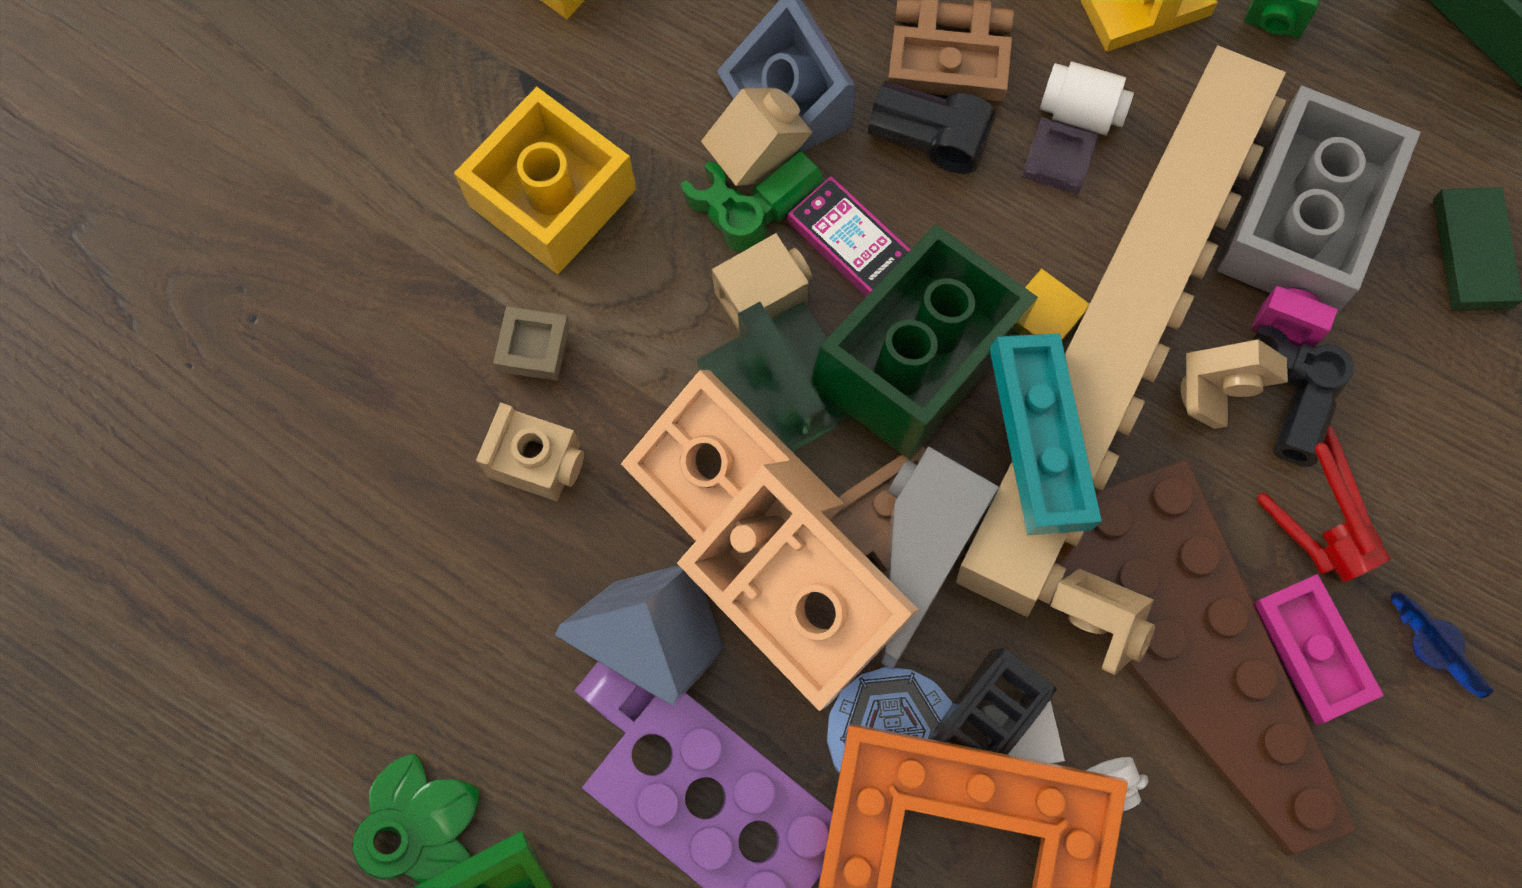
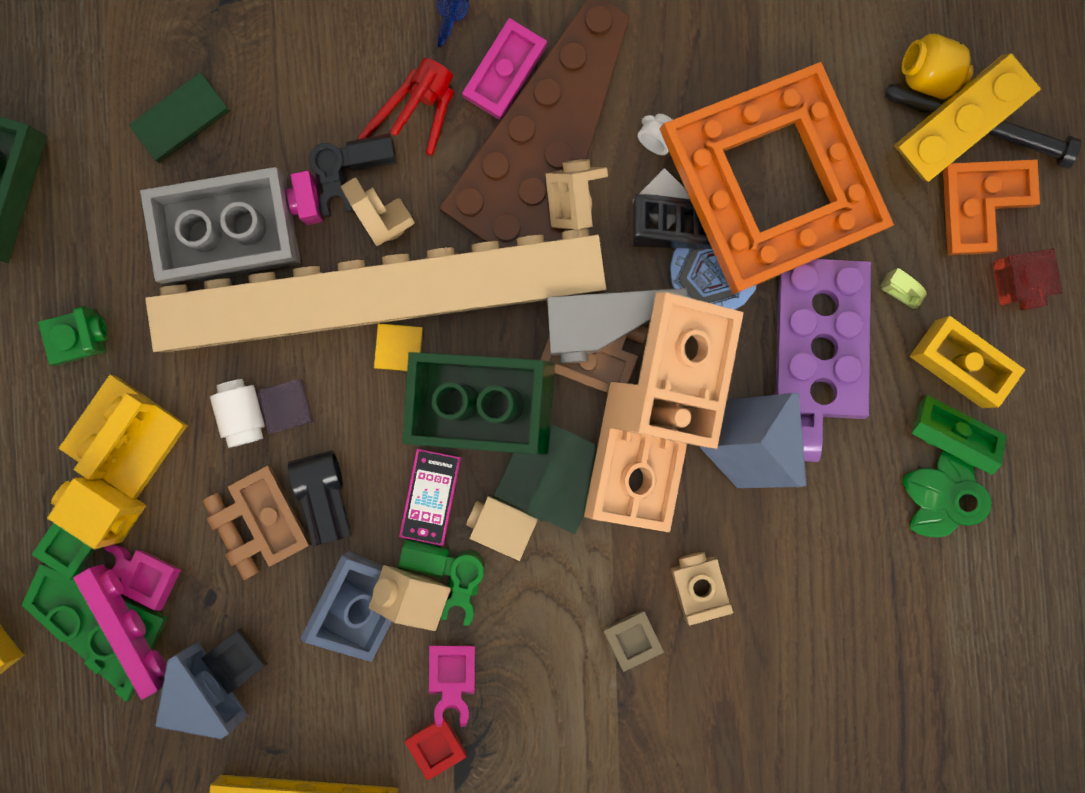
camera: 125 degrees left, 15 degrees up
yellow brick [454,86,637,275] -> none
teal plate [989,333,1102,536] -> none
none -> red plate [404,715,467,781]
none -> dark pink plate [429,646,475,727]

